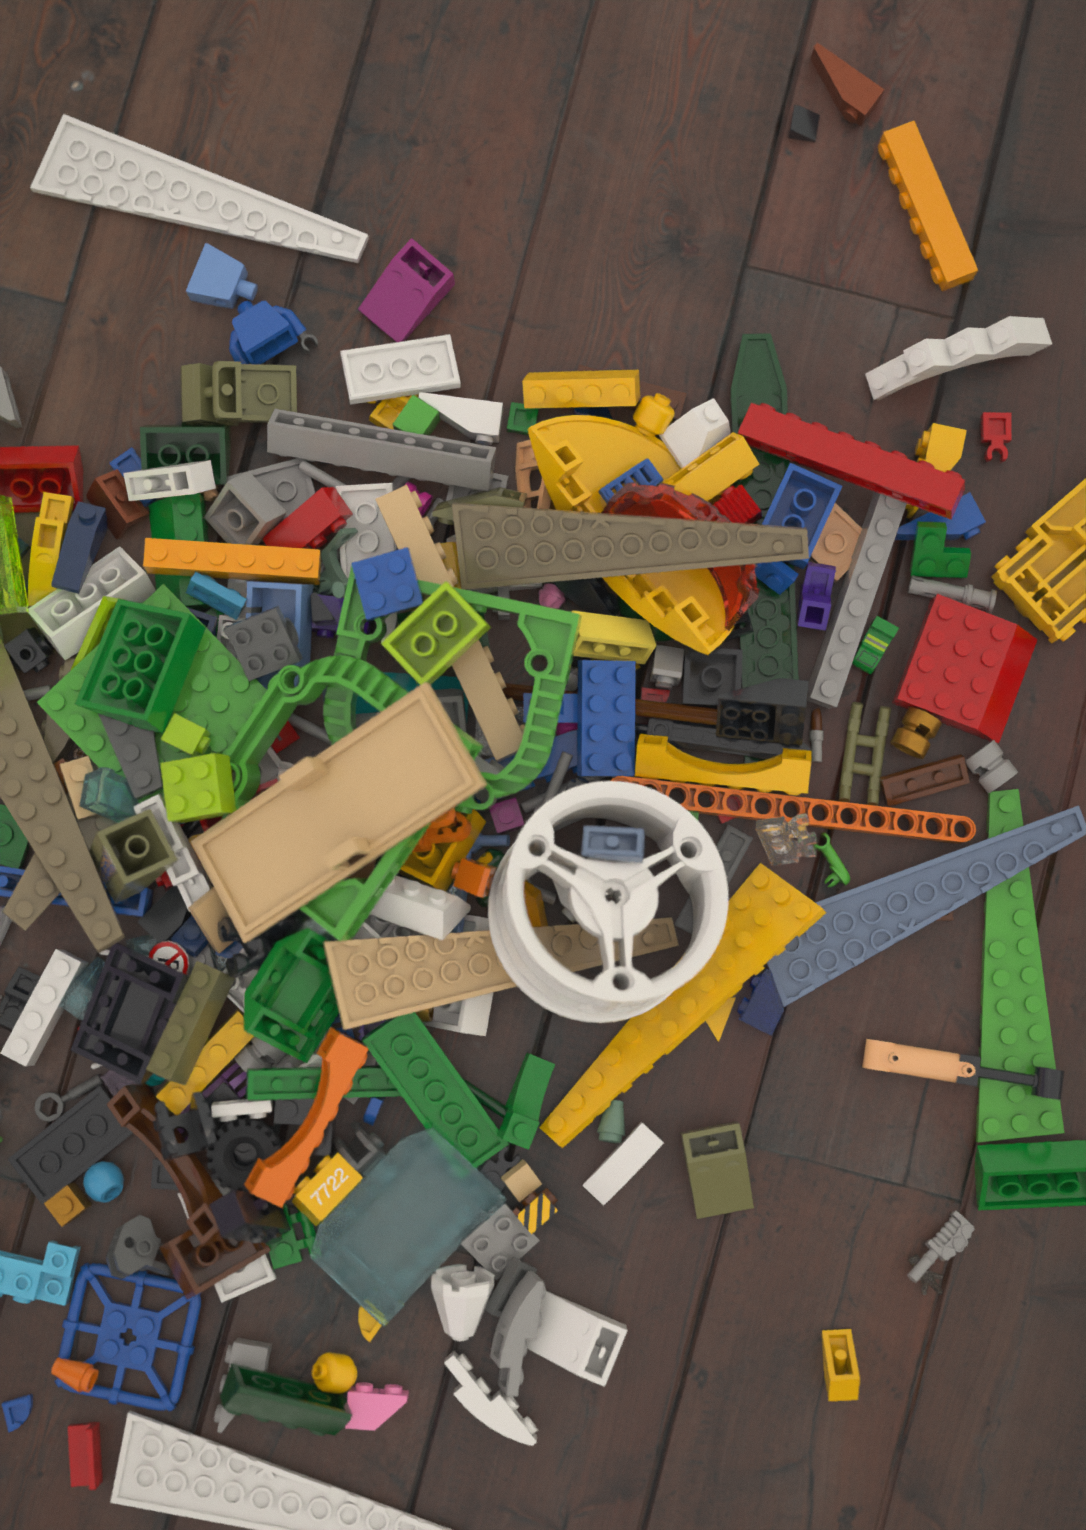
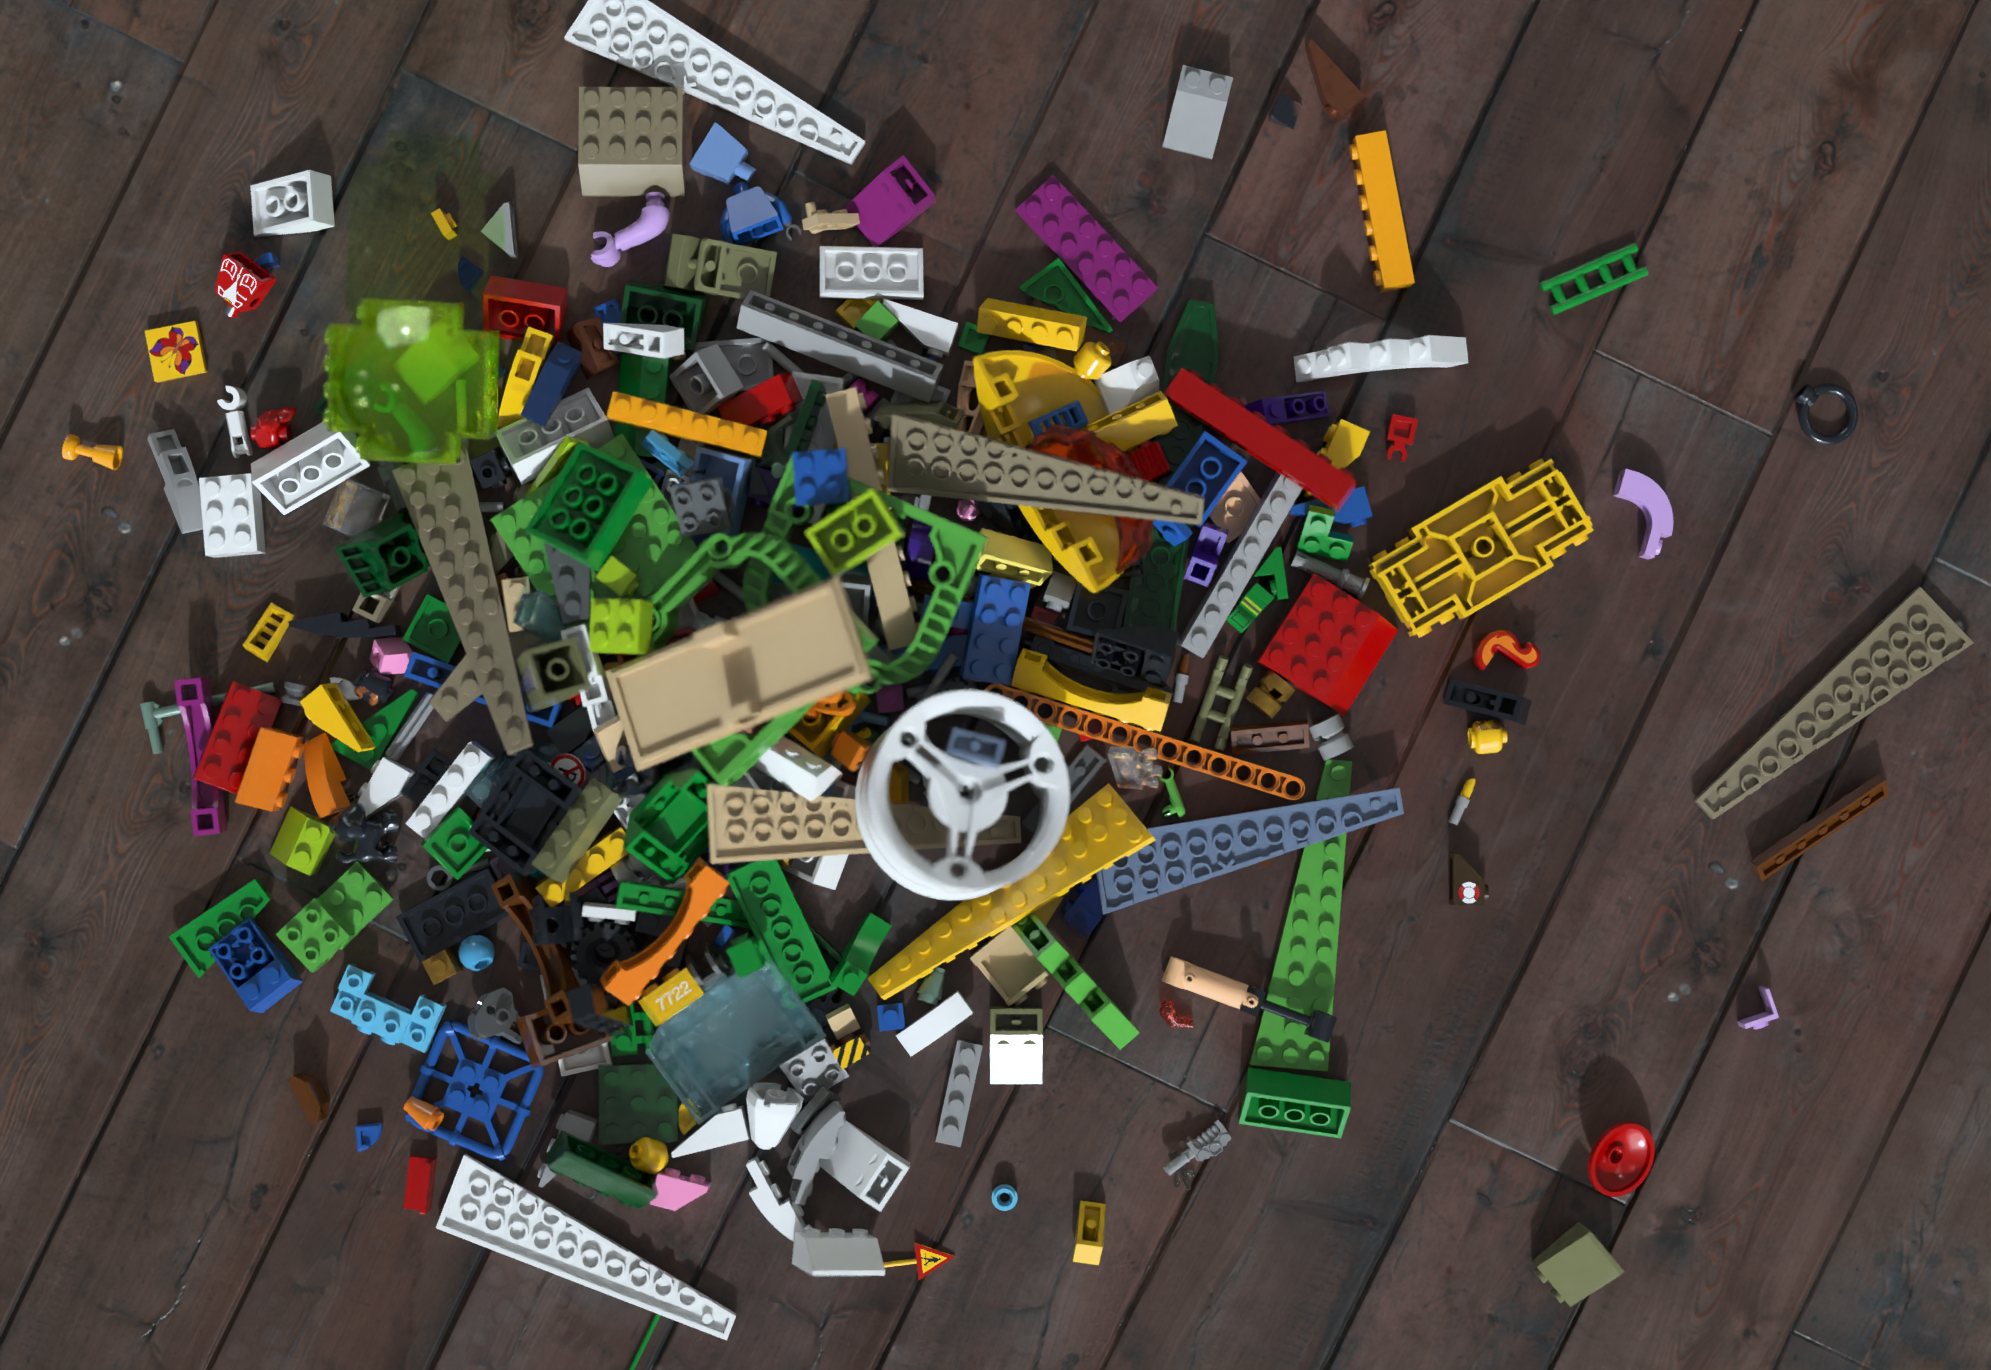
camera: 10 degrees right, 5 degrees up
none -> green plate [420,806,488,880]
none -> dark tan slope [578,87,686,197]
none -> lavender piece [591,192,670,267]
none -> dark green plate [598,1062,678,1144]
none -> white slope [671,1103,751,1158]
none -> green arch [727,931,768,979]
none -> dark green wing [784,380,827,459]
none -> white slope [792,1228,885,1276]
none -> tan plate [802,202,860,234]
none -> blue plate [877,1002,906,1031]
none -> piece [883,1242,955,1280]
none -> dark purple brick [905,518,935,581]
none -> light grey plate [935,1039,983,1147]
none -> tan panel [970,926,1049,1006]
none -> medium azure plate [992,1184,1018,1211]
none -> bright green arch [1011,912,1140,1050]
none -> magenta plate [1015,175,1158,324]
none -> green wing [1019,258,1113,334]
none -> clear red arm [1159,1000,1193,1029]
none -> light grey slope [1162,65,1233,159]
none -> dark purple slope [1245,391,1330,427]
none -> green slope [1252,547,1288,601]

